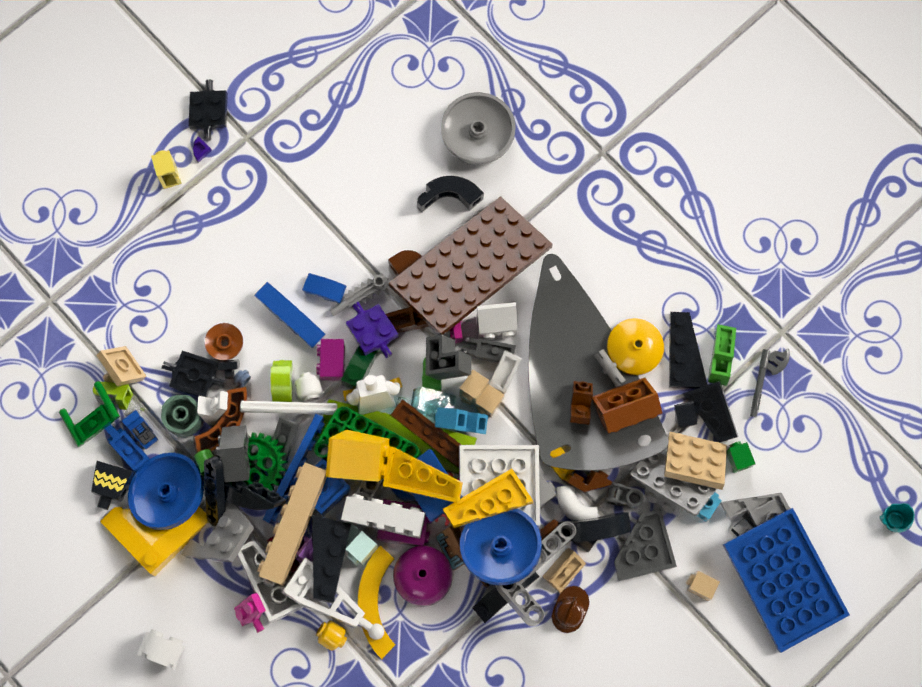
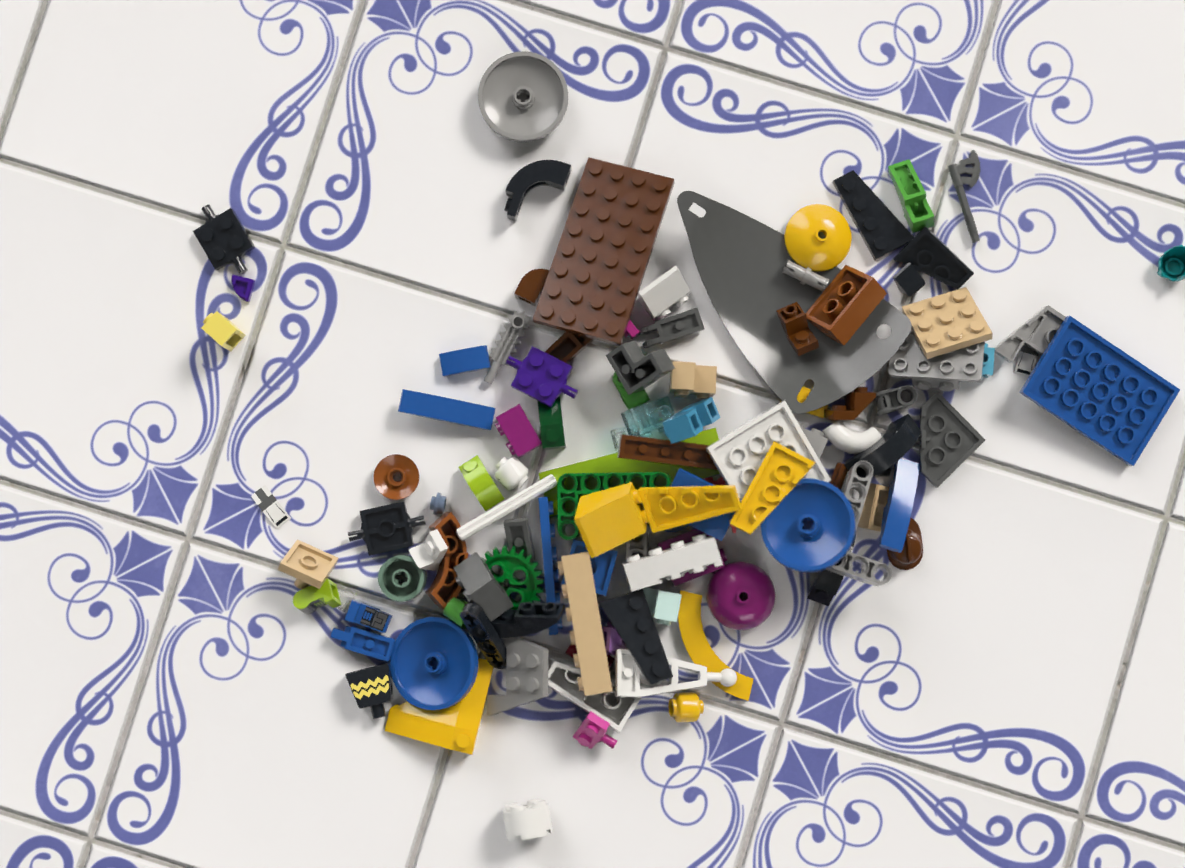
camera: 30 degrees left, 10 degrees up
green plate [59,381,120,447] -> none
black tile [218,359,240,379] -> none
white torso [343,375,403,415] -> none
panel [435,526,465,571] -> none
white tile [489,350,522,393] -> none
tan brick [686,571,720,601] -> none
green brick [726,441,756,473] -> none
none -> white sticker [251,485,291,529]
none -> blue slope [879,458,920,553]

